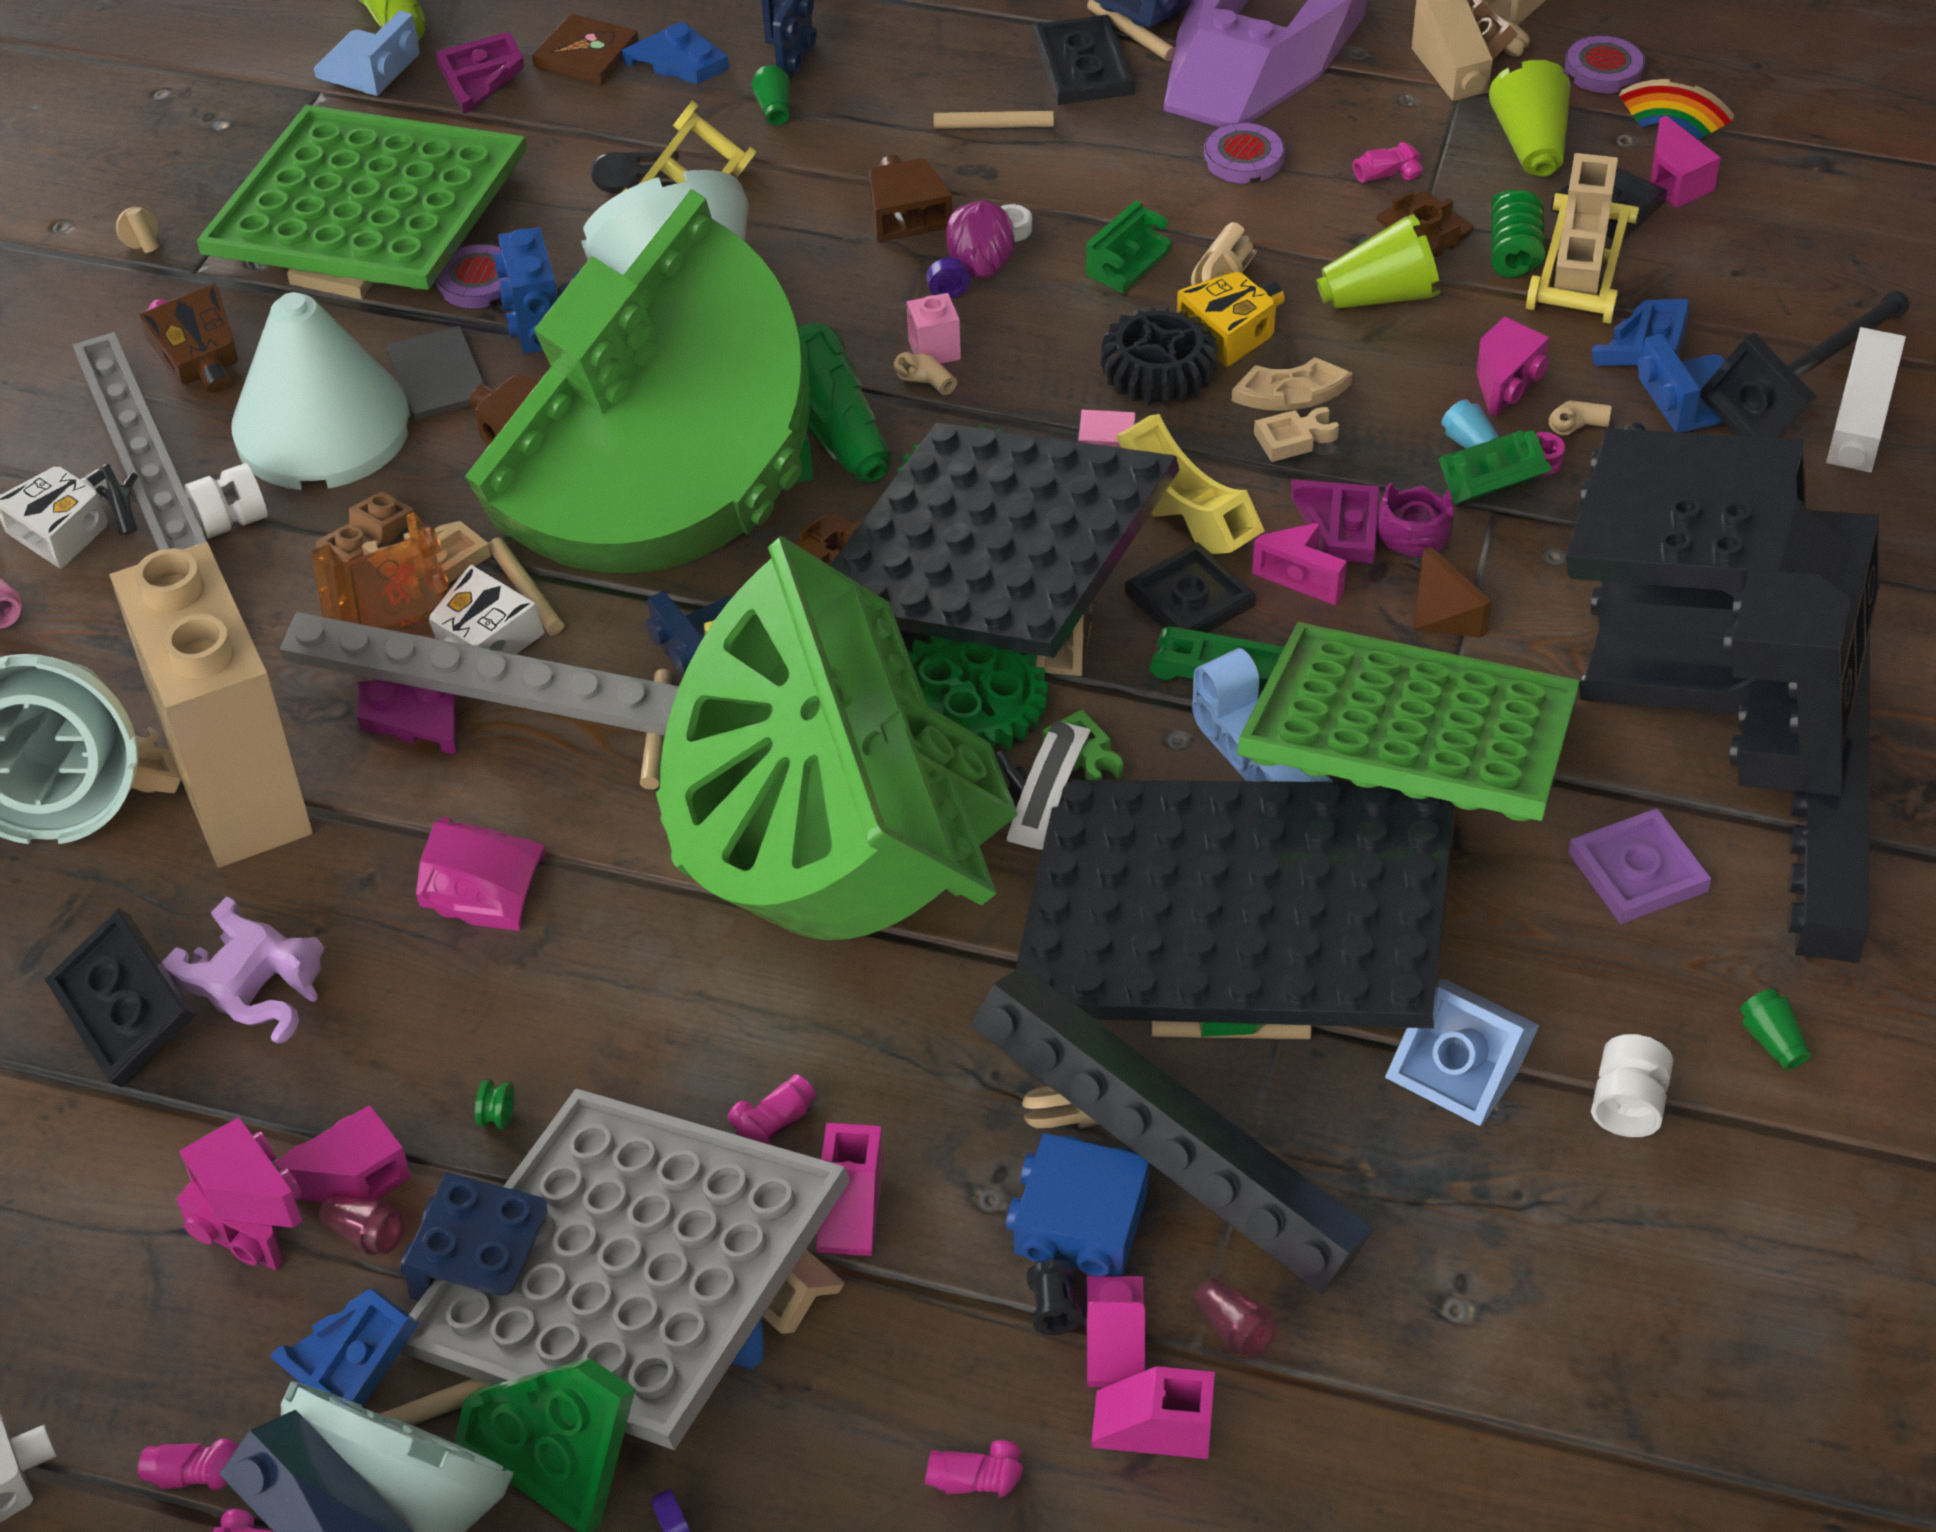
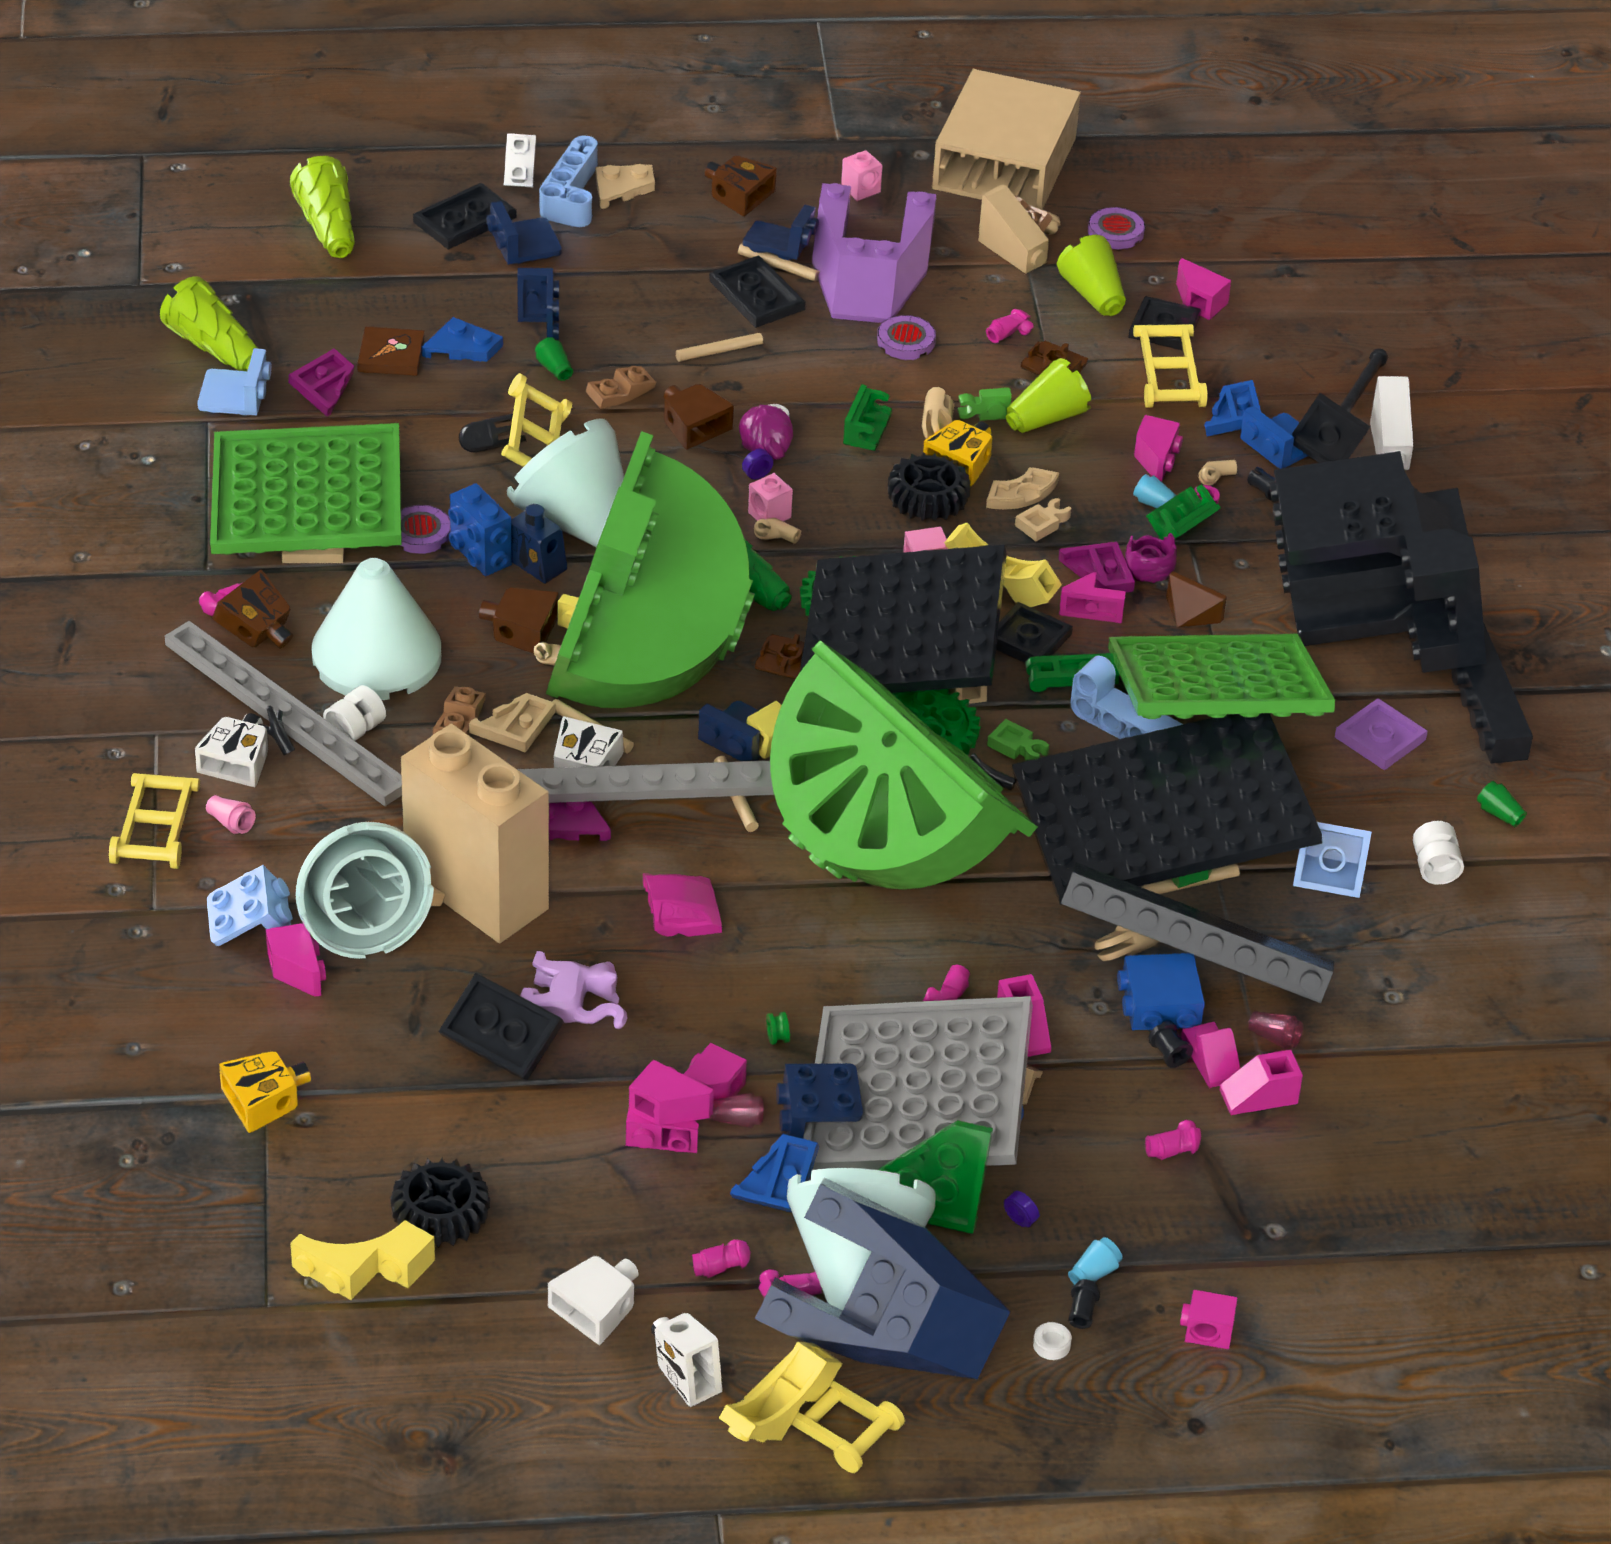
camera: 25 degrees left, 5 degrees down
tan plate [116,207,159,253] -> none
clear orange panel [311,512,449,630] -> none
dark grey piece [386,325,484,420] -> none
sticker [1007,721,1091,850] -> none
green piece [1491,189,1545,278] -> none
tan arch [1554,153,1618,295] -> none
tile [1619,79,1734,140] -> none
none -> medium nougat slope [586,366,656,409]
none -> bright green plate [957,388,1012,421]

